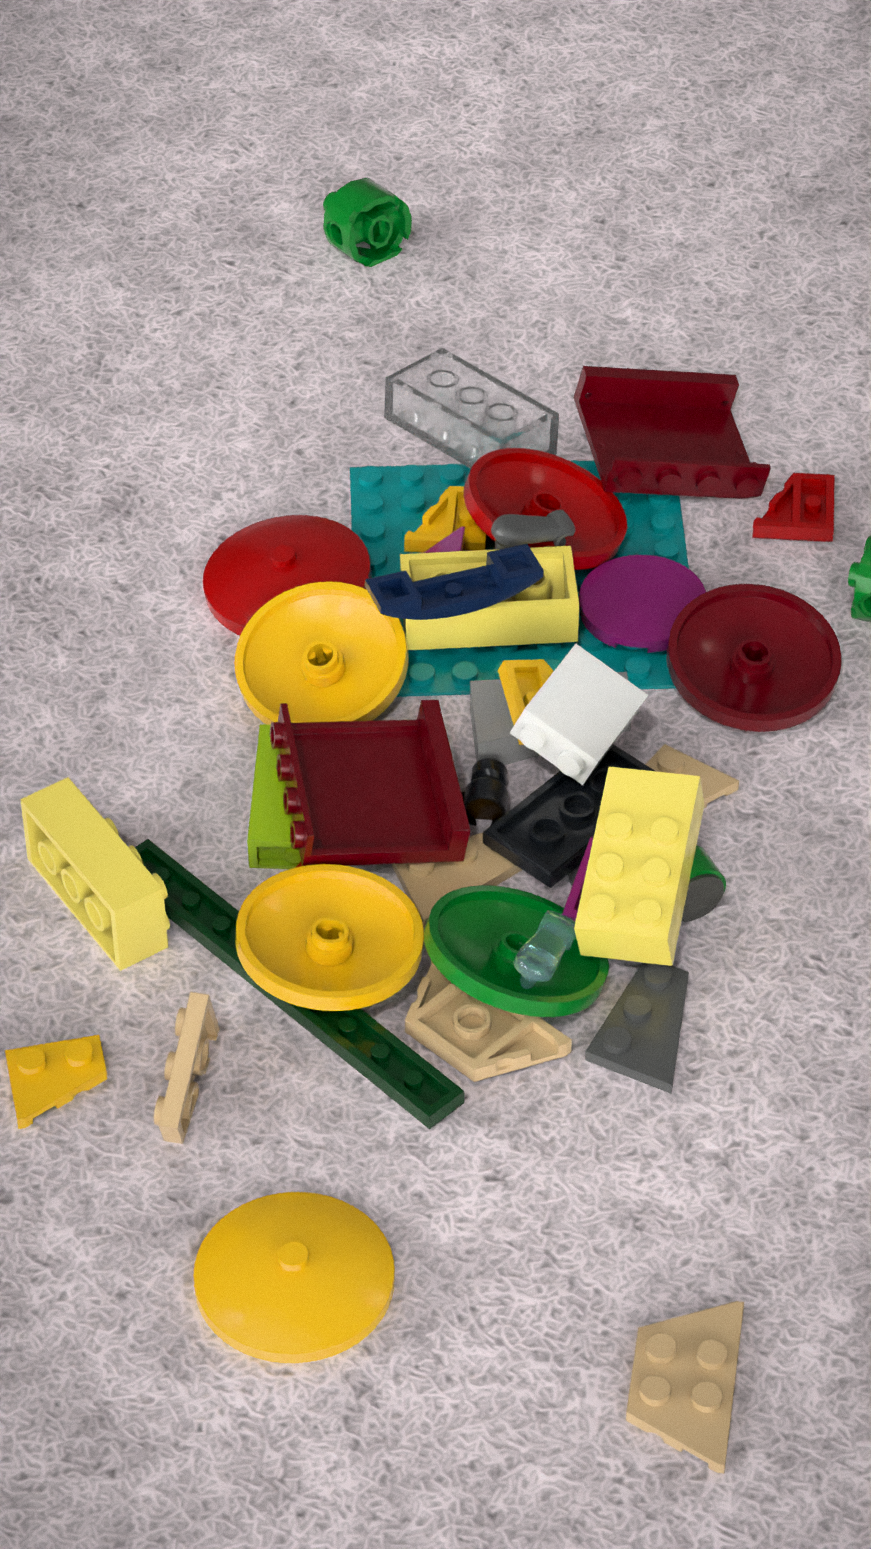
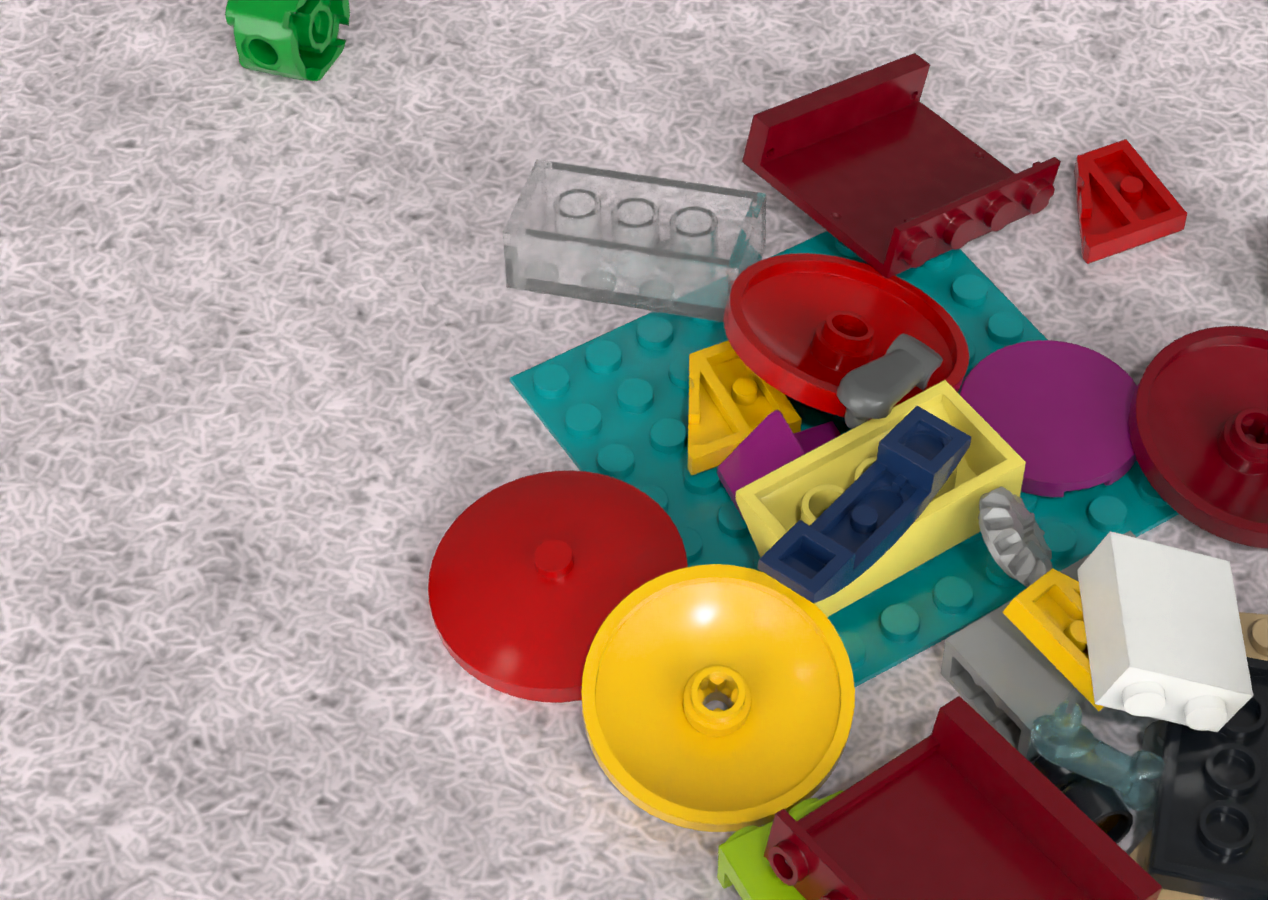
camera: 30 degrees left, 5 degrees up
none -> light grey gear [978,486,1052,587]
none -> clear light blue piece [1031,700,1165,811]

